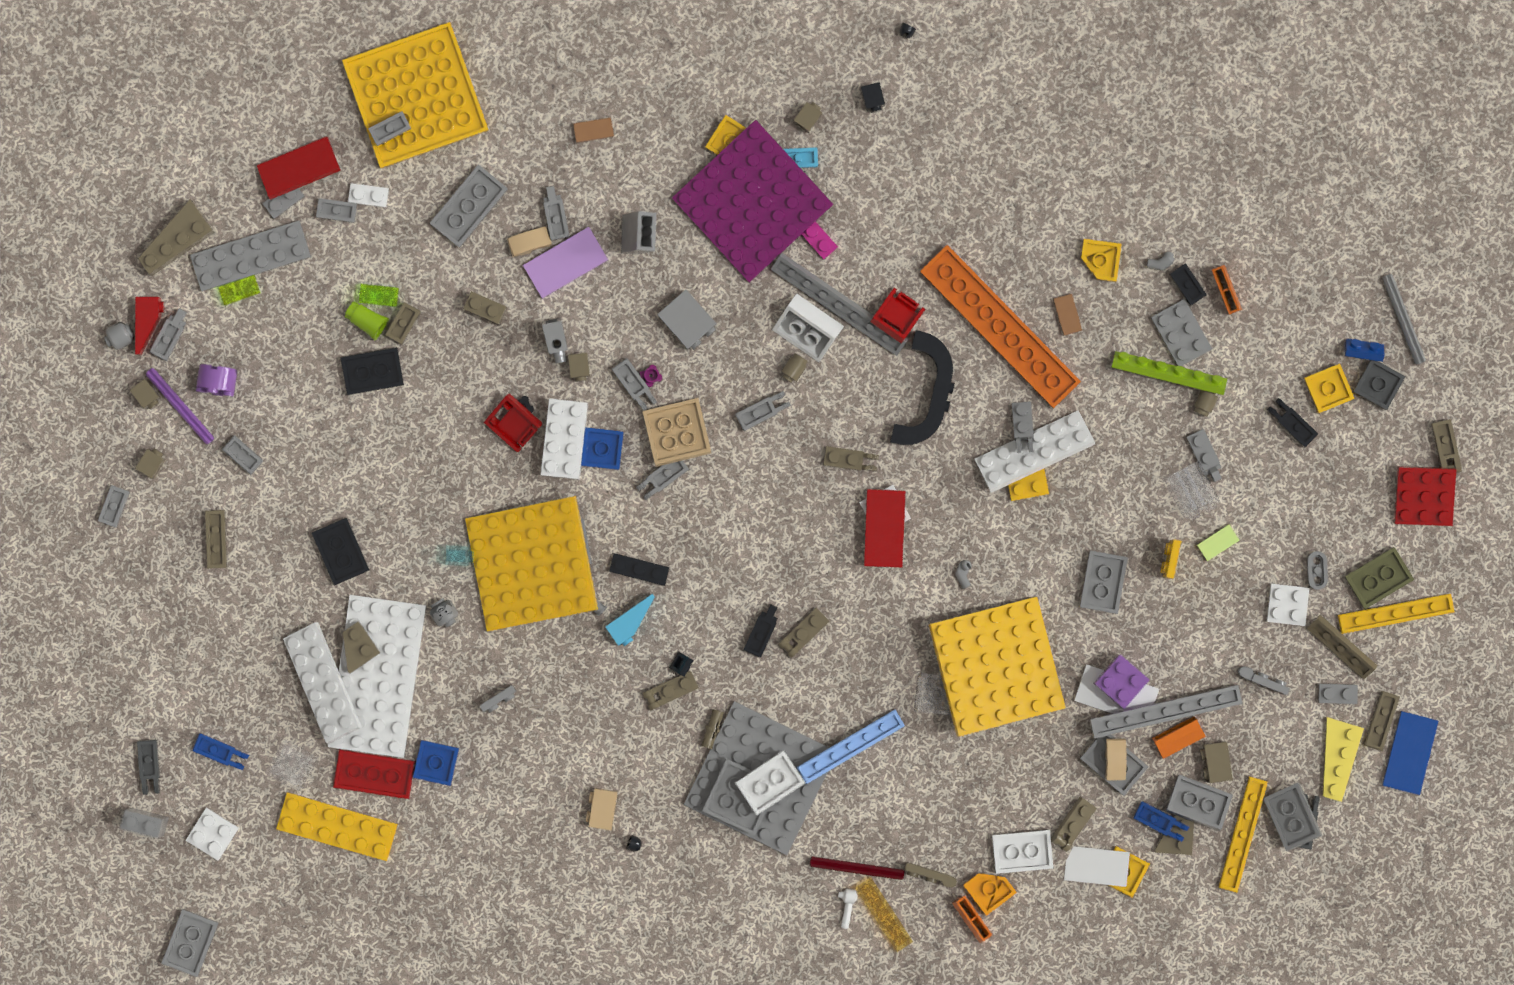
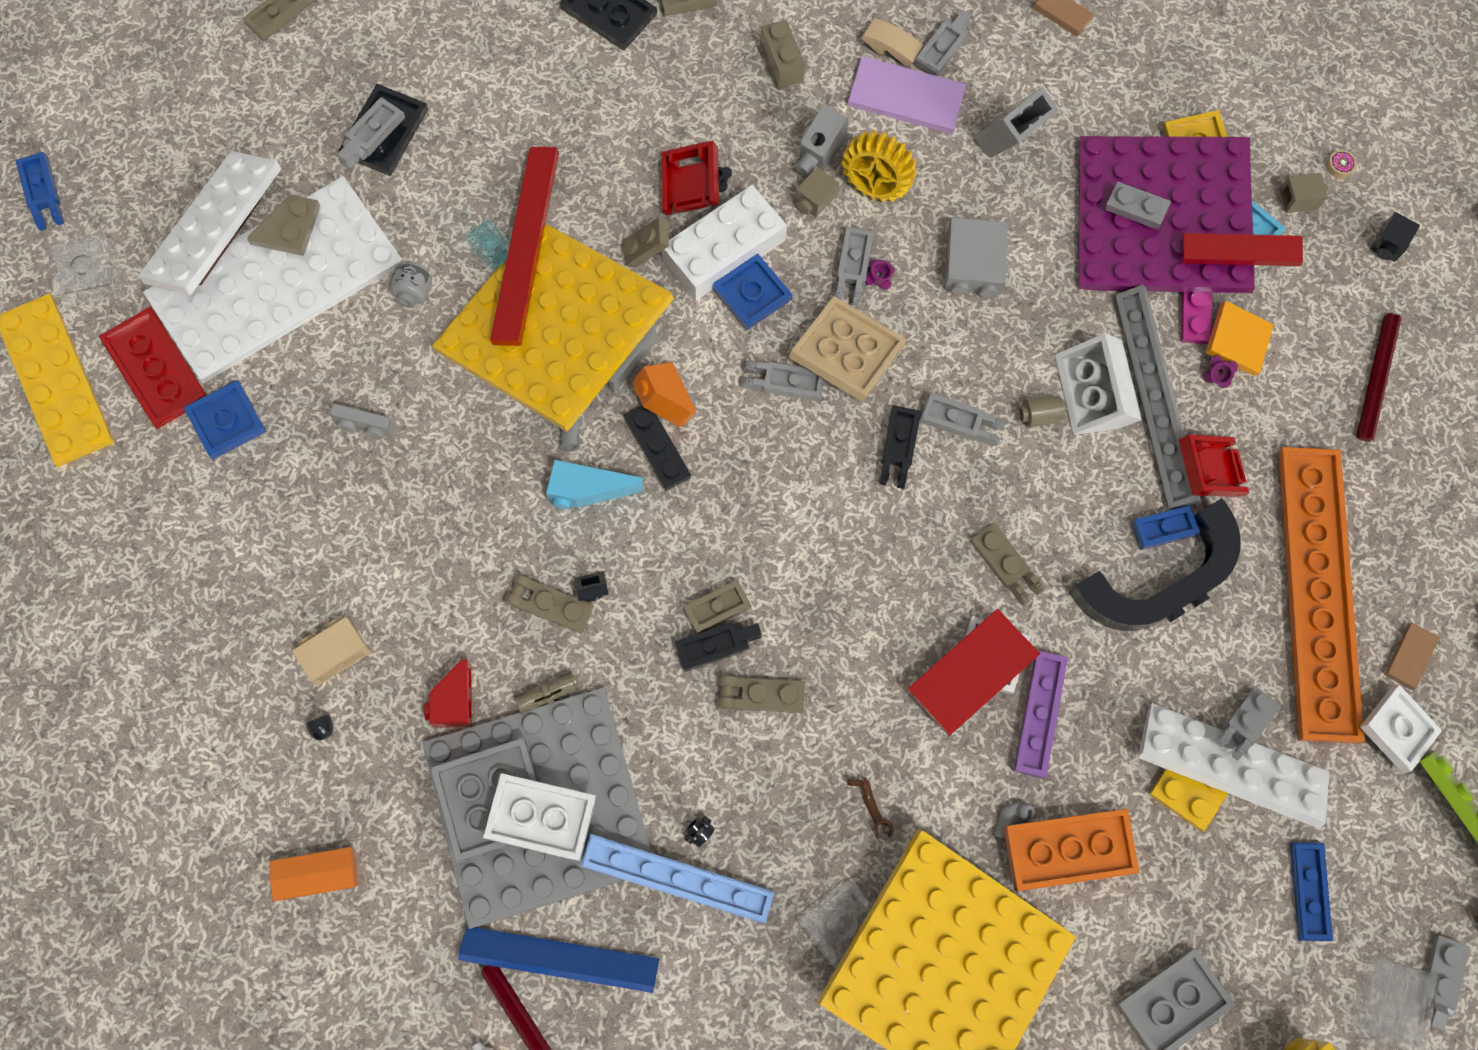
camera: 45 degrees right, 15 degrees down
none -> orange piece [269,847,358,902]
none -> light grey hinge [337,97,405,170]
none -> red slope [424,660,472,728]
none -> blue tile [458,926,659,993]
none -> red tile [490,147,559,346]
none -> dark tan plate [624,217,669,267]
none -> orange slope [632,362,697,427]
none -> dark tan plate [683,579,752,634]
none -> black plate [684,816,715,847]
none -> yellow gear [841,129,918,203]
none -> reddish brown piece [847,777,894,838]
none -> black hinge [879,405,921,489]
none -> orange plate [1003,809,1140,891]
none -> medium lavender plate [1013,650,1068,779]
none -> light grey plate [1105,182,1171,230]
none -> blue plate [1131,505,1200,550]
none -> red tile [1182,233,1303,266]
none -> magenta plate [1203,355,1238,388]
none -> light orange tile [1206,301,1274,376]
none -> blue tile [1290,842,1333,942]
none -> tile [1326,150,1357,179]
none -> dark red axle [1356,313,1402,442]
none -> white plate [1360,685,1442,773]

